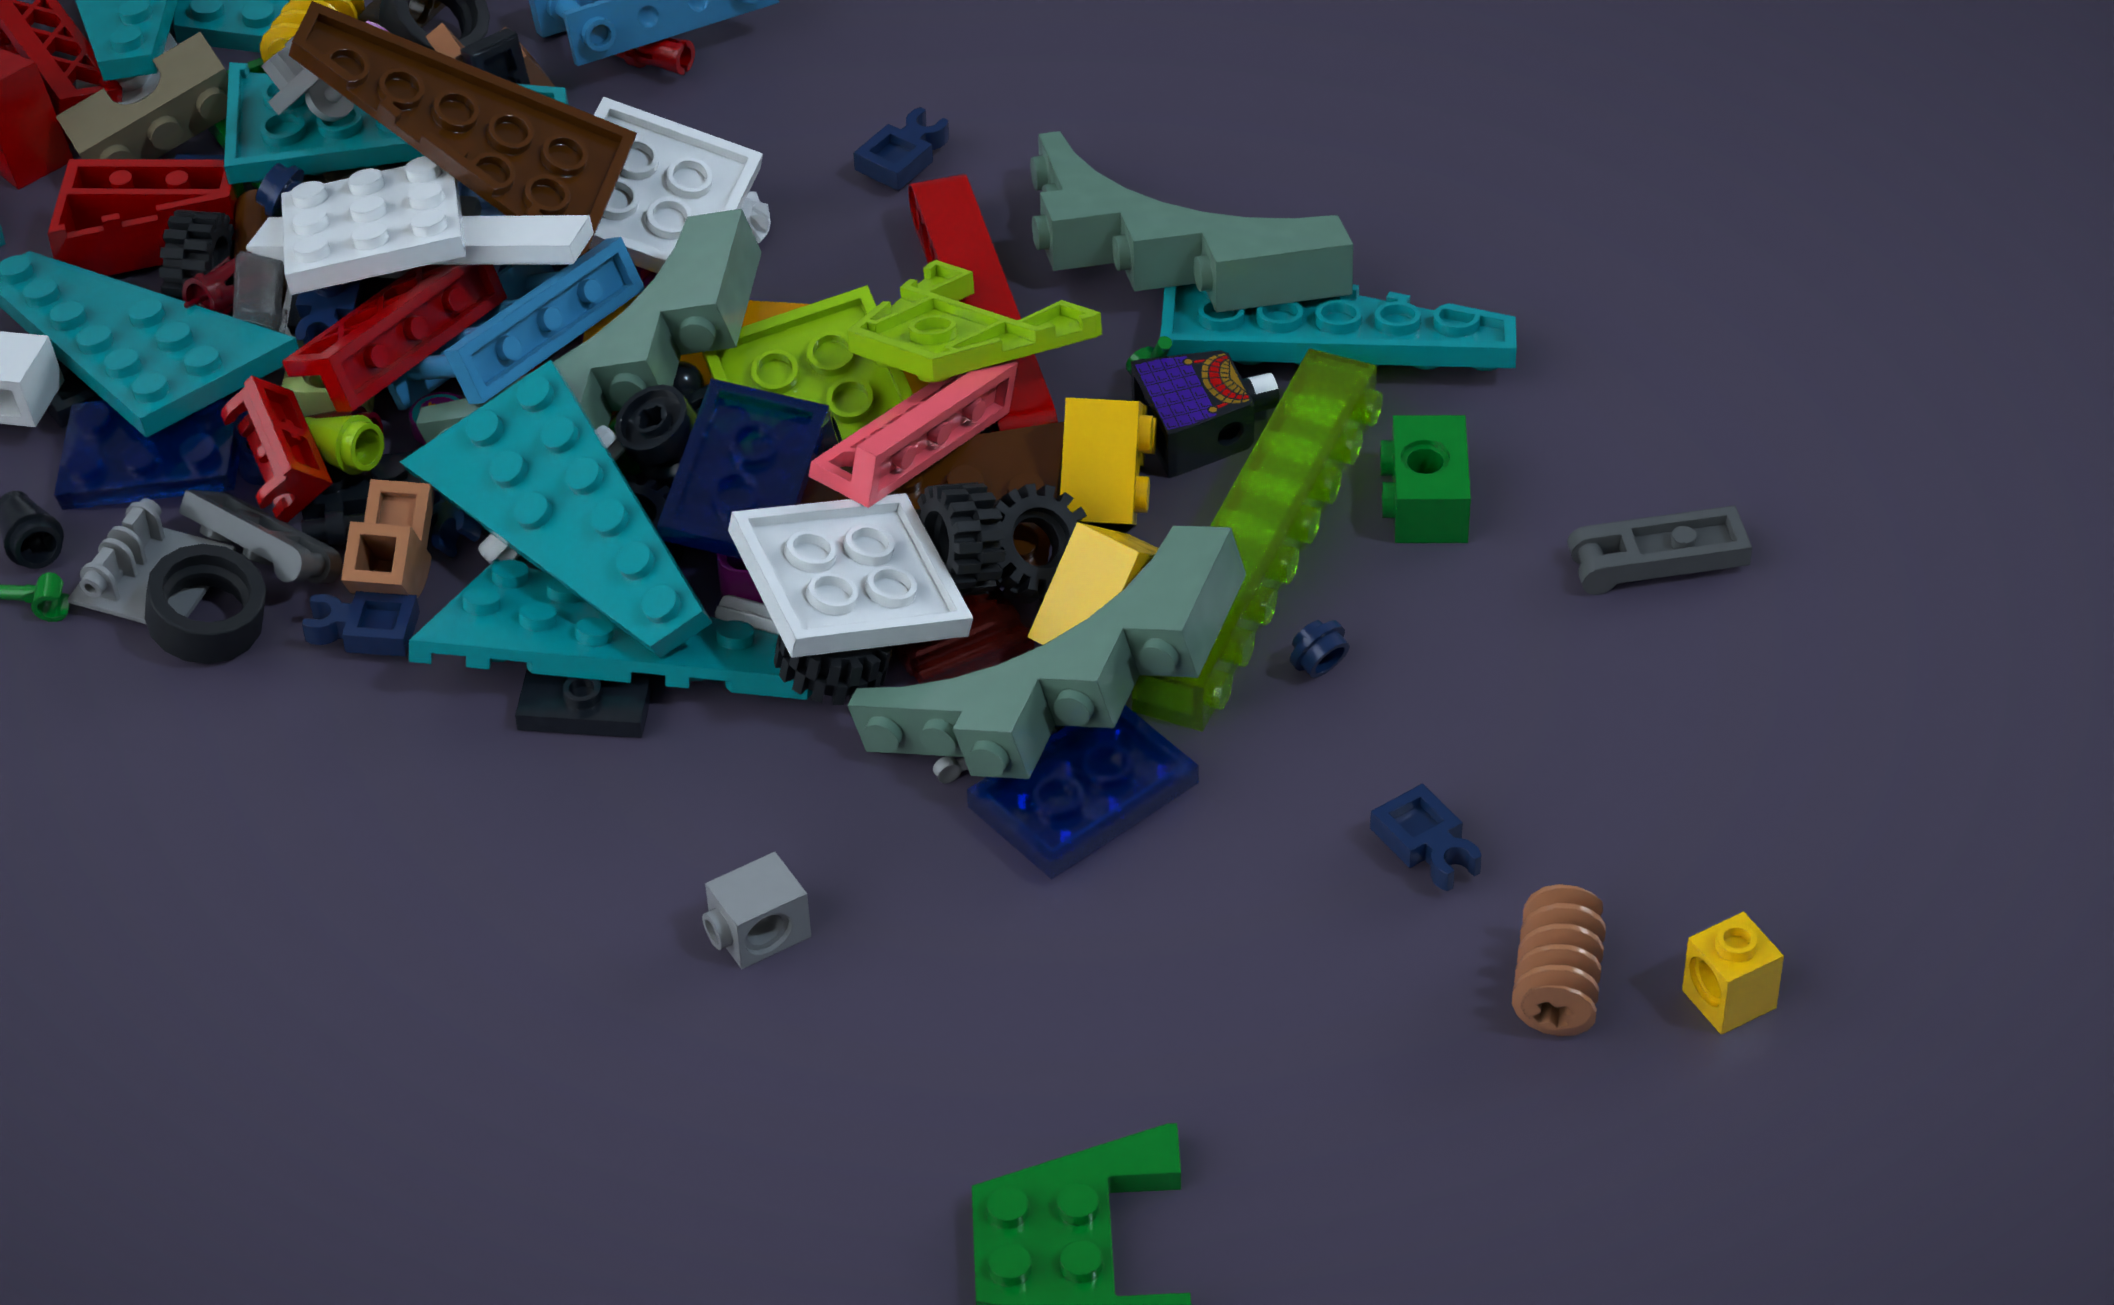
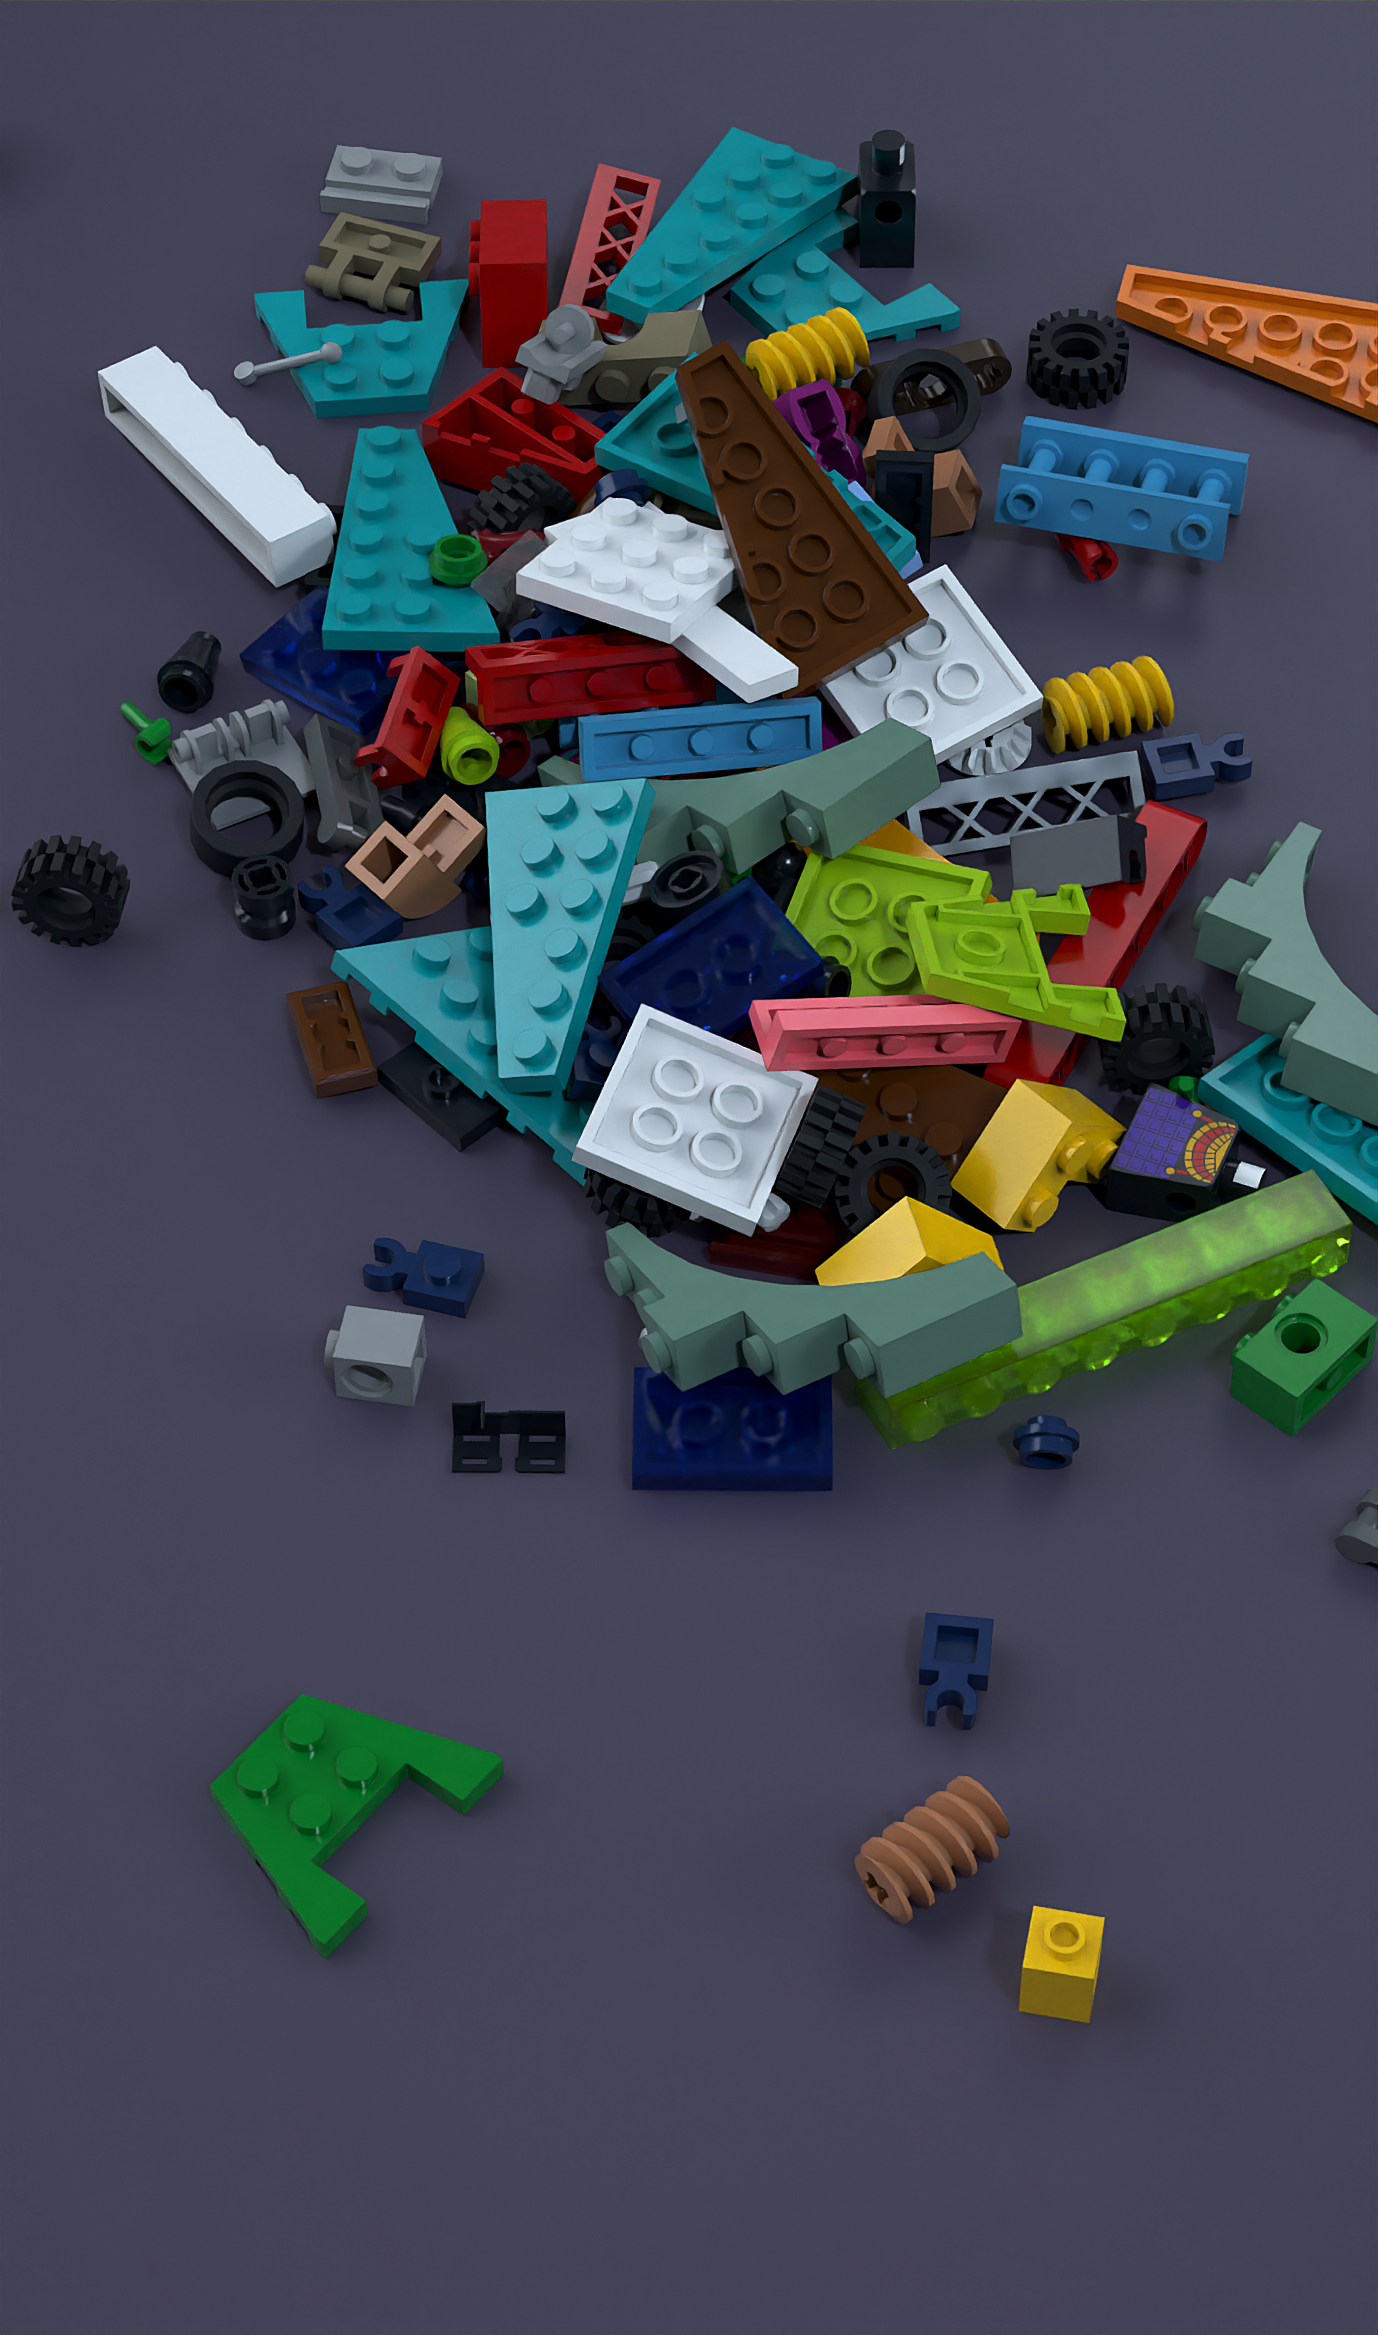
camera: 40 degrees right, 5 degrees up
none -> black tyre [11,835,130,947]
none -> black wheel [231,854,297,941]
none -> reddish brown plate [286,981,378,1099]
none -> dark blue plate [363,1238,485,1319]
none -> green plate [429,534,488,587]
none -> black piece [452,1401,566,1473]
none -> light grey hips [515,304,608,405]
none -> dark blue plate [567,1016,622,1103]
none -> fence [900,750,1146,856]
none -> black hinge [1010,814,1147,898]
none -> yellow piece [1041,655,1174,754]
none -> black tyre [1097,983,1215,1095]

